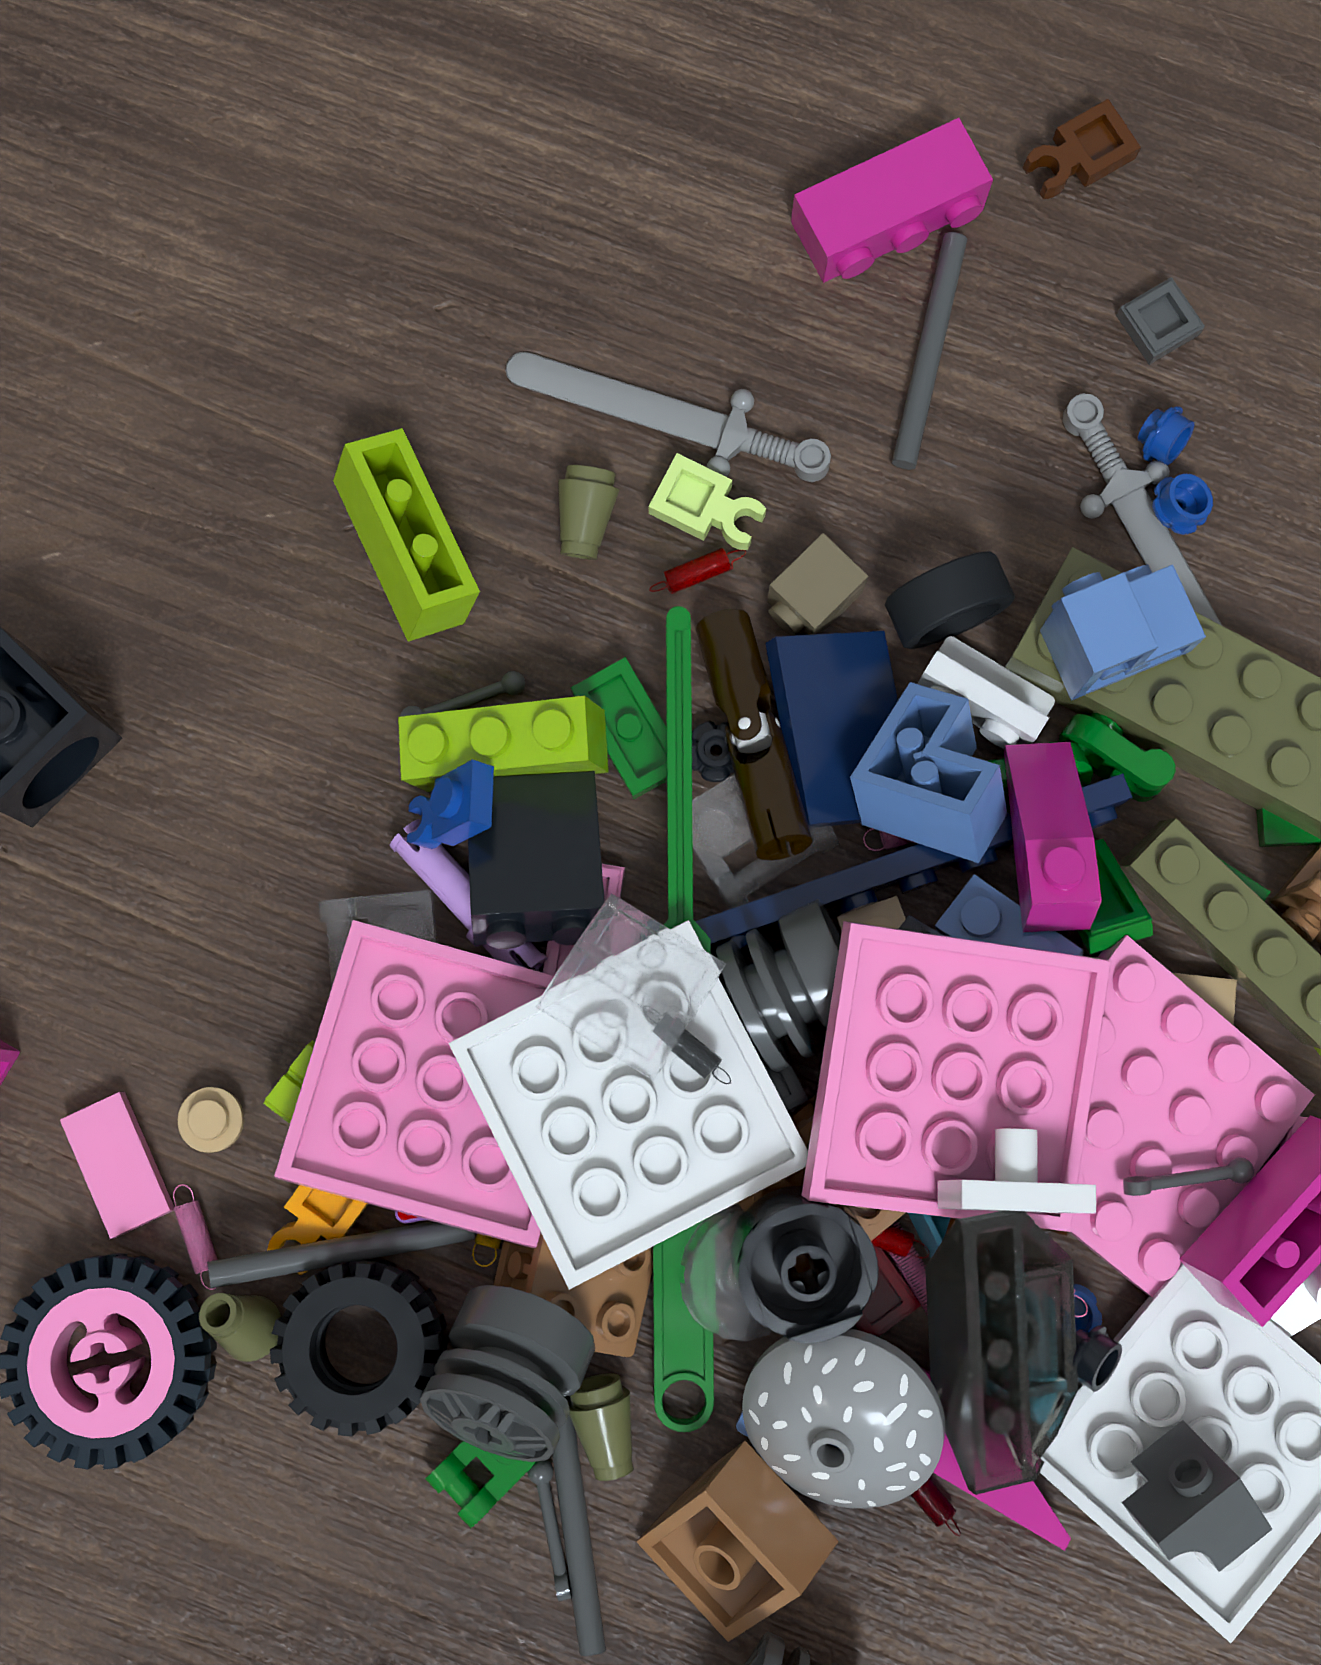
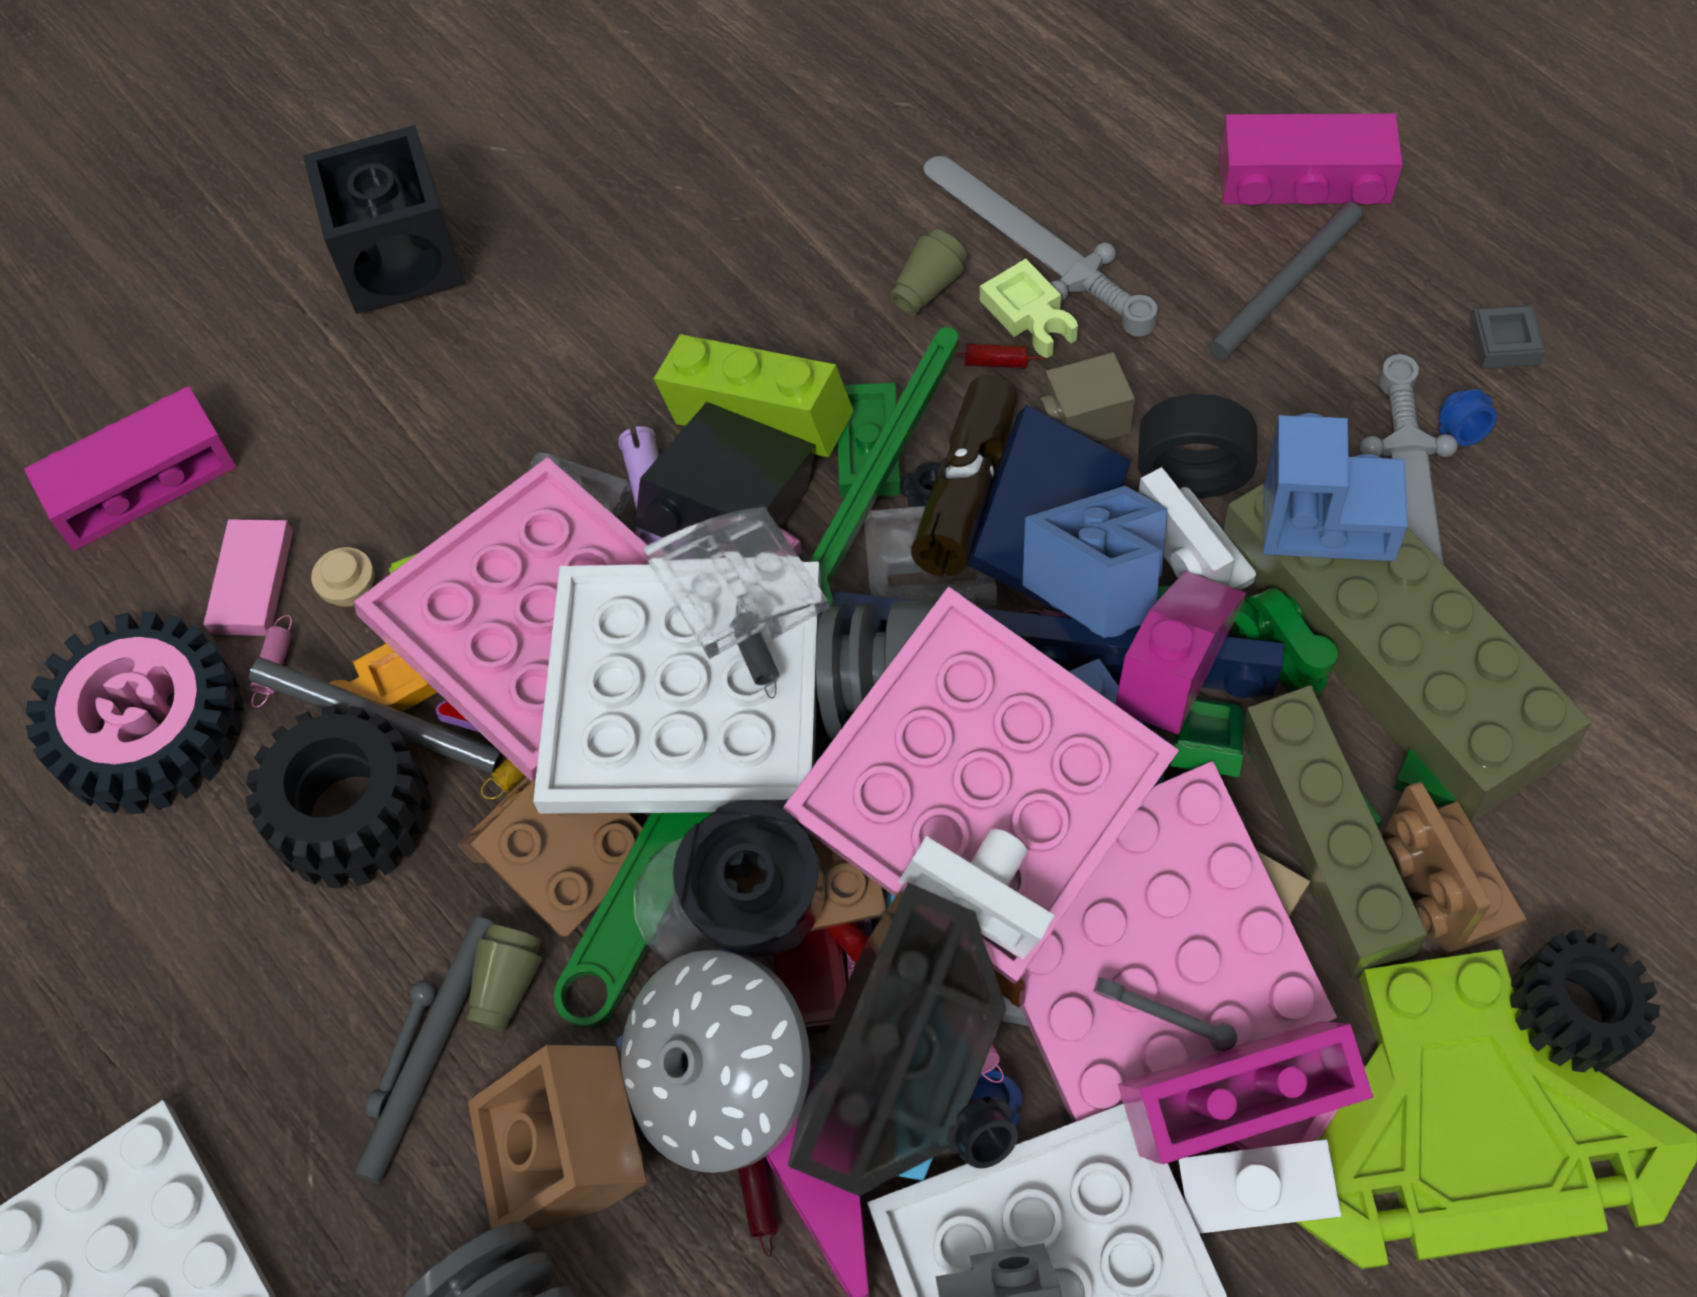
camera: 30 degrees right, 20 degrees down
olive cone [199,1293,281,1362] -> none
lime brick [333,428,480,642] -> none
blue plate [407,759,494,849] -> none
dark grey wheel [420,1285,596,1462] -> none
green plate [425,1441,535,1528] -> none
reddish brown plate [1023,99,1141,199] -> none
blue plate [1152,474,1213,535] -> none

